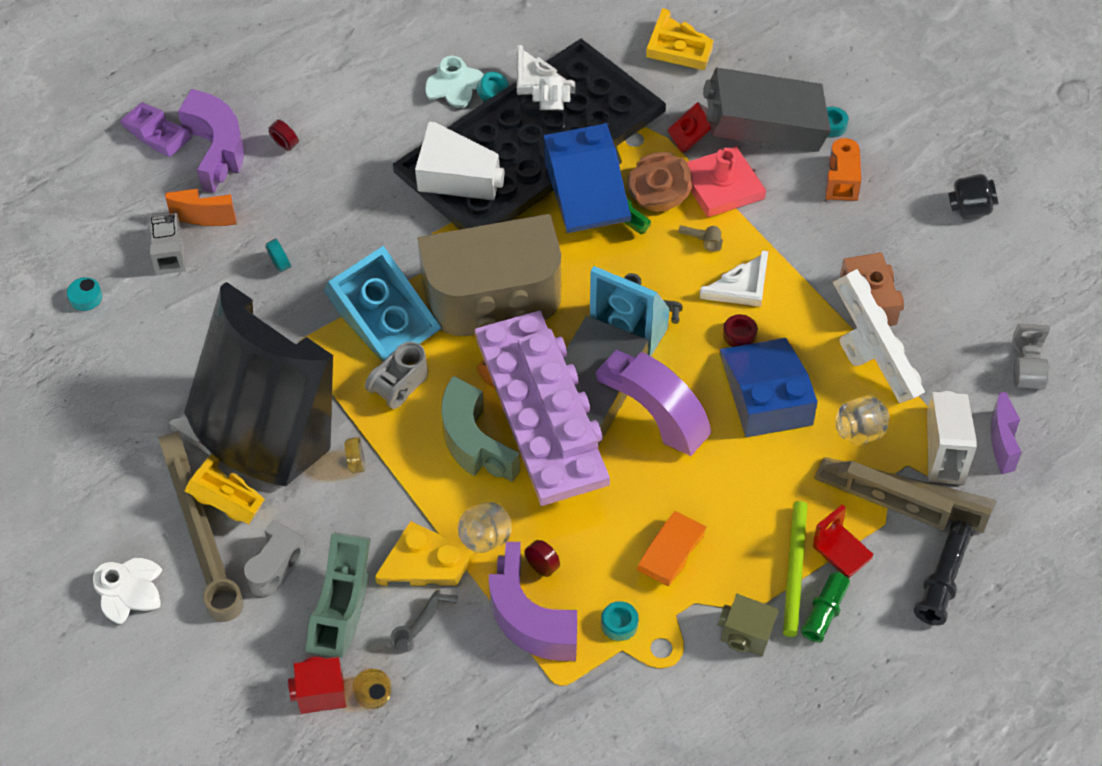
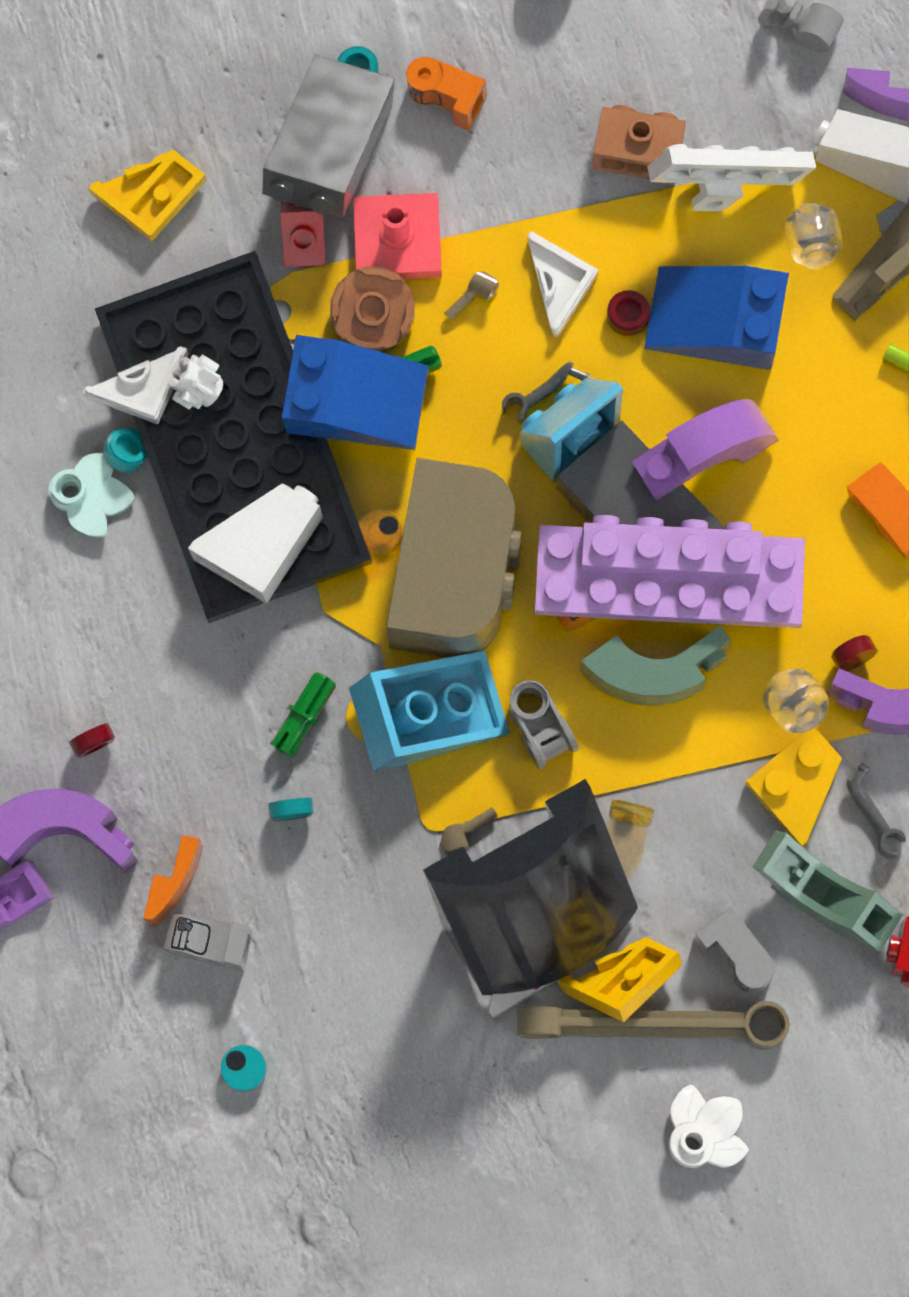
camera: 65 degrees left, 20 degrees up
none -> green axle [269,672,336,759]

